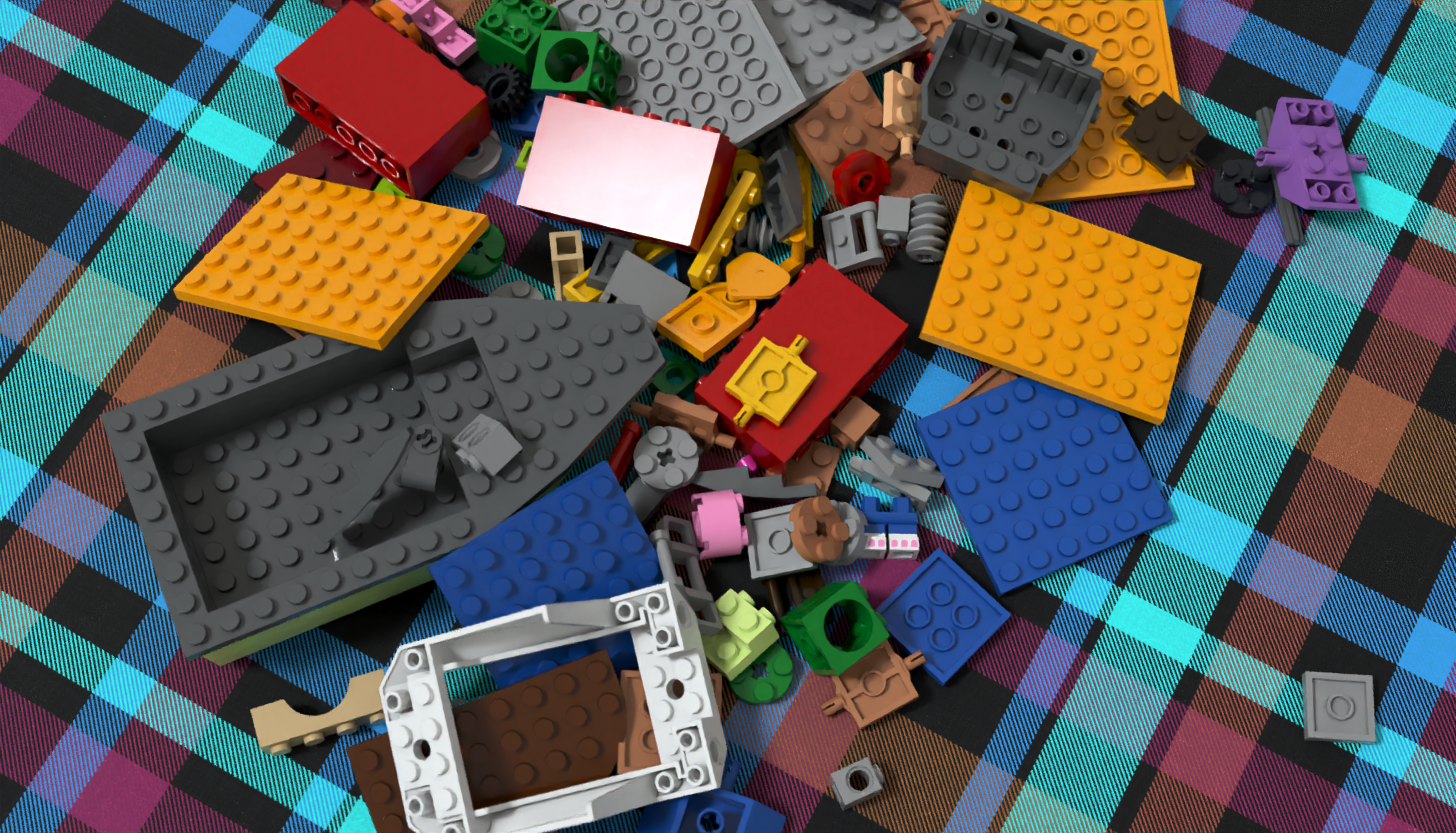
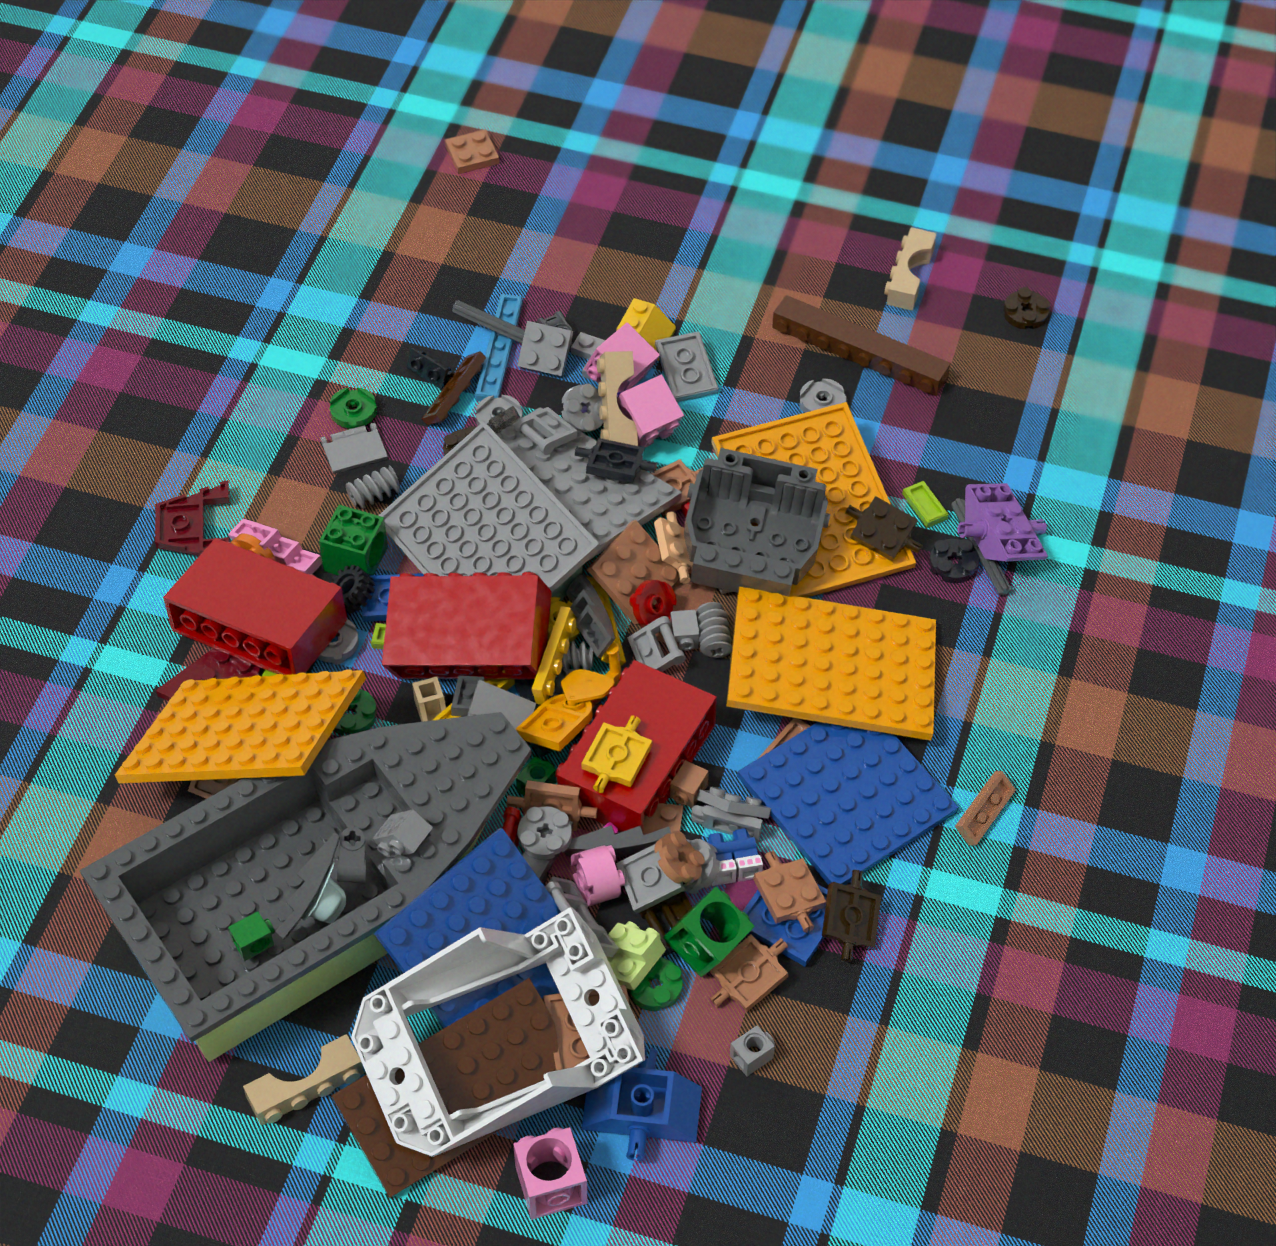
camera: 10 degrees left, 15 degrees down
green brick [530,30,622,110] -> none
light grey plate [1302,671,1376,744] -> none
none -> green brick [228,911,275,961]
none -> light aqua piece [302,862,346,923]
none -> nougat plate [753,851,826,932]
none -> dark brown plate [822,870,881,962]
none -> lime tile [902,481,949,528]
none -> nougat plate [955,771,1016,845]

